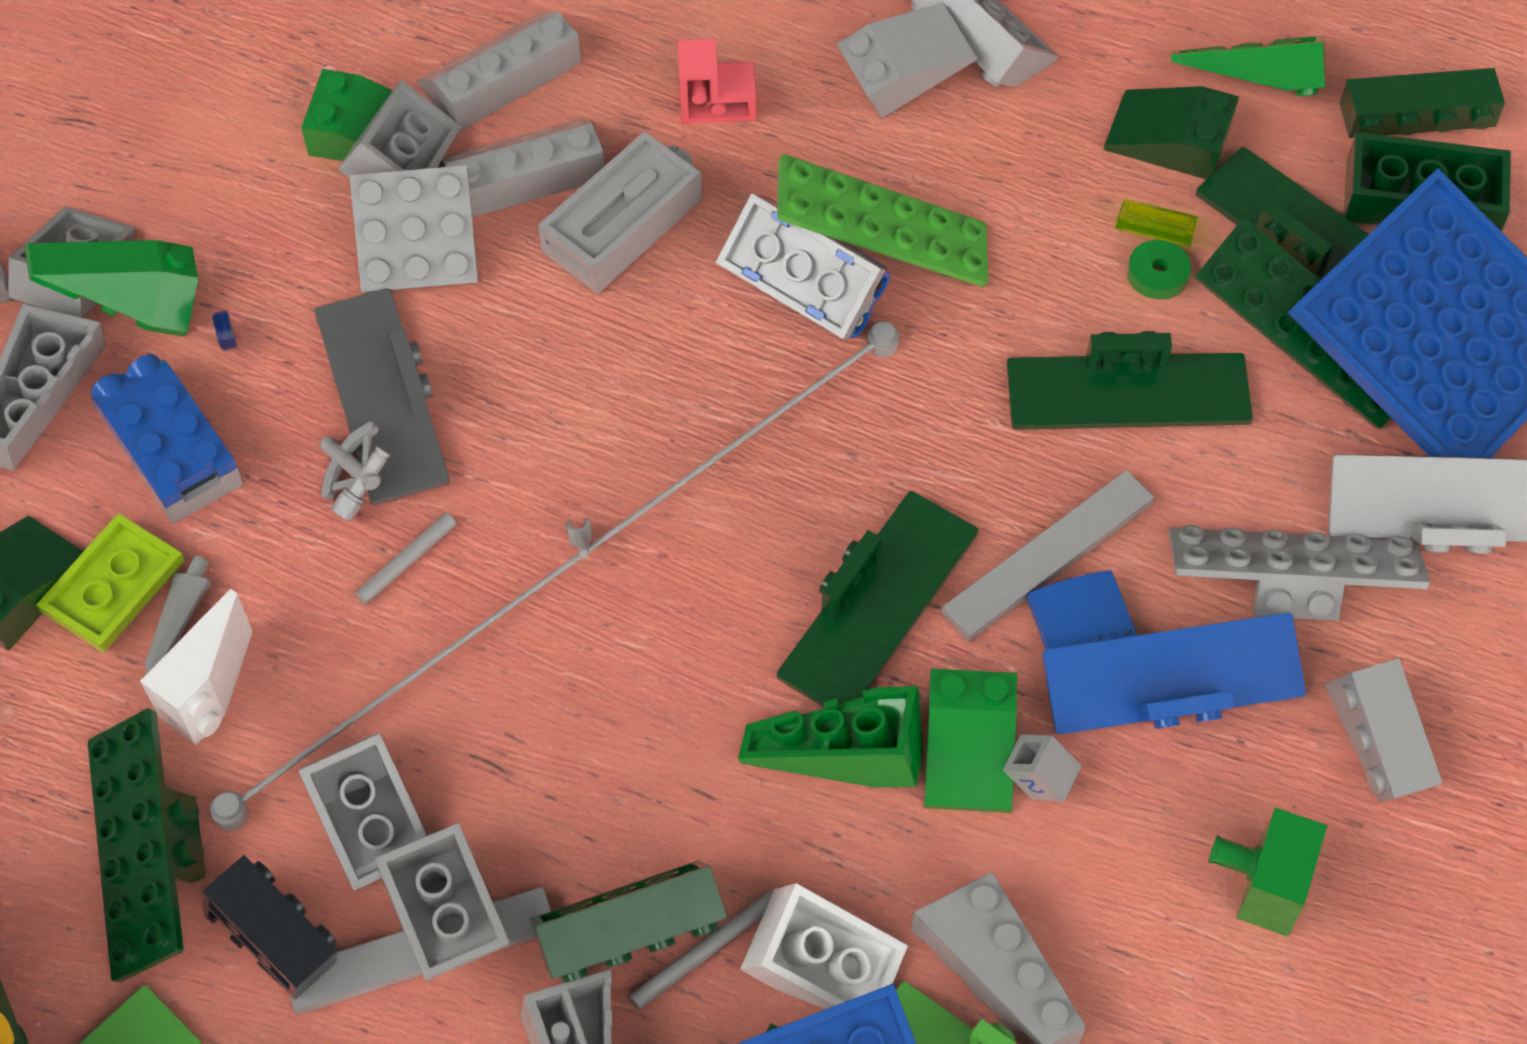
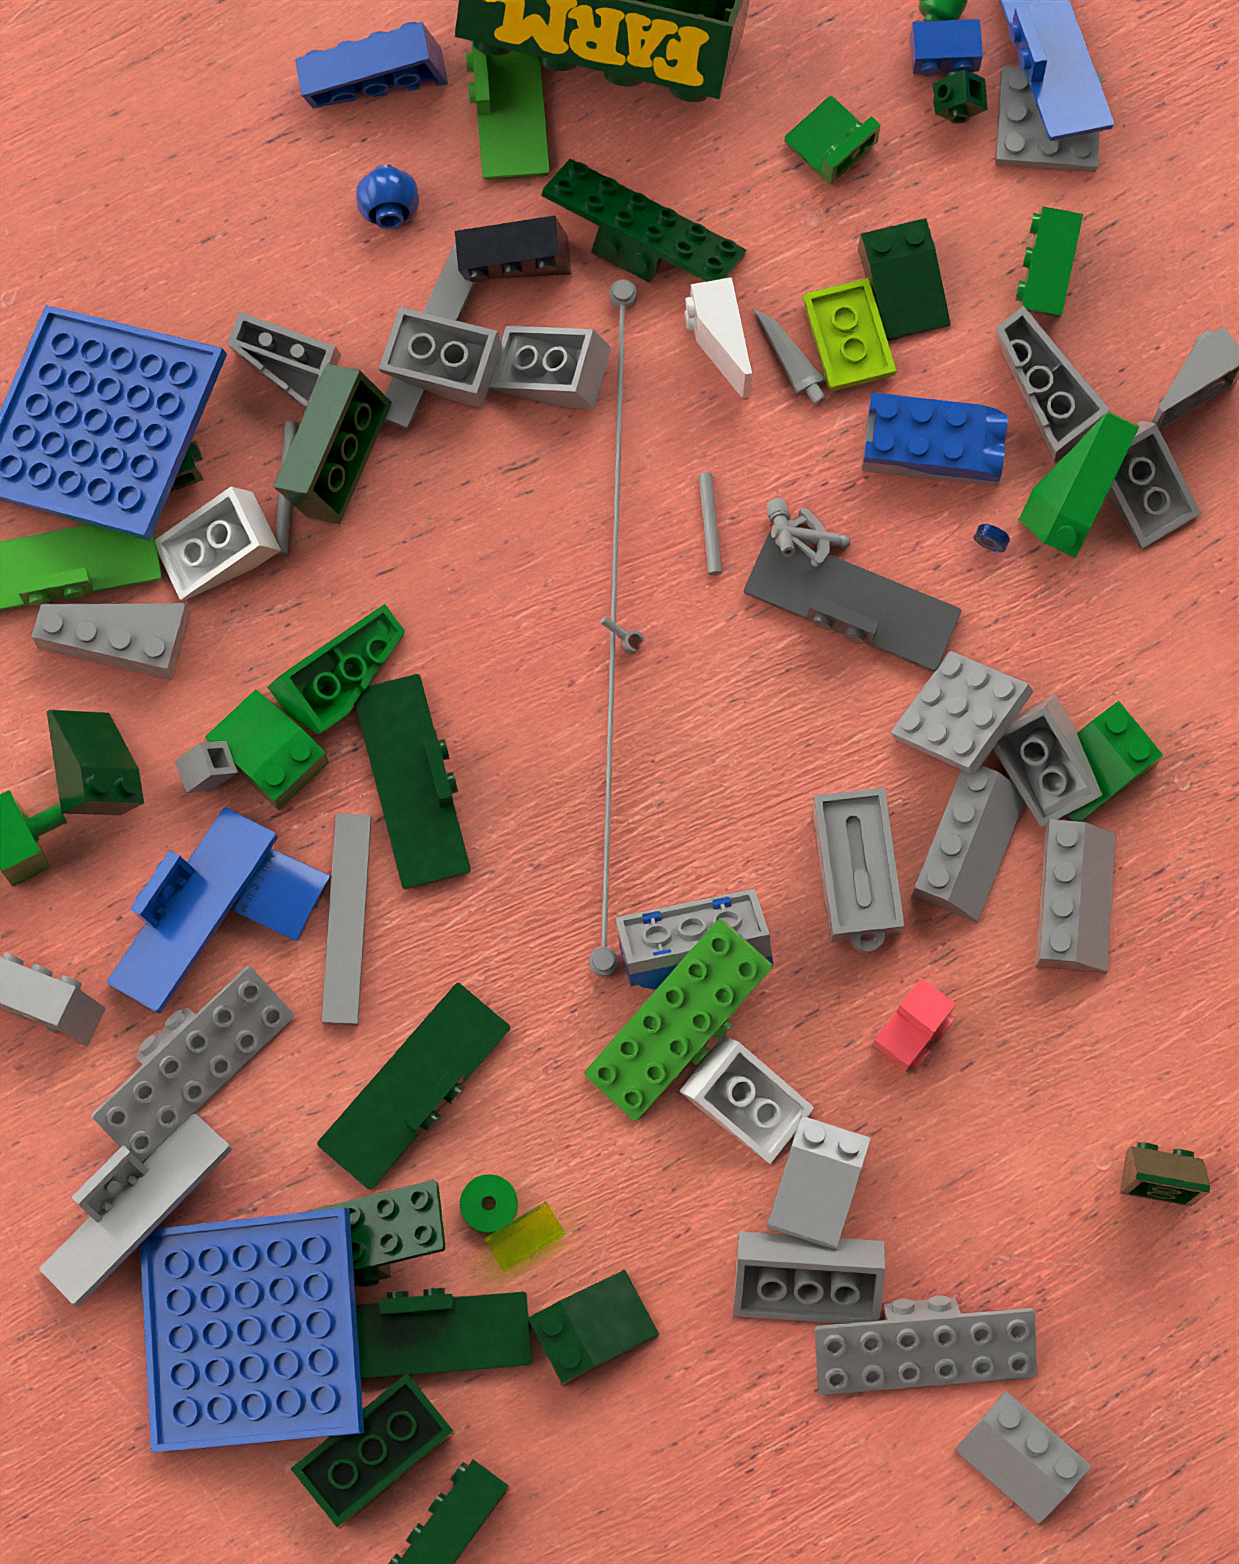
camera: 130 degrees right, 15 degrees up
green wedge [1171,35,1325,96] -> none
none -> dark green slope [47,710,144,815]
none -> white slope [679,1035,814,1164]

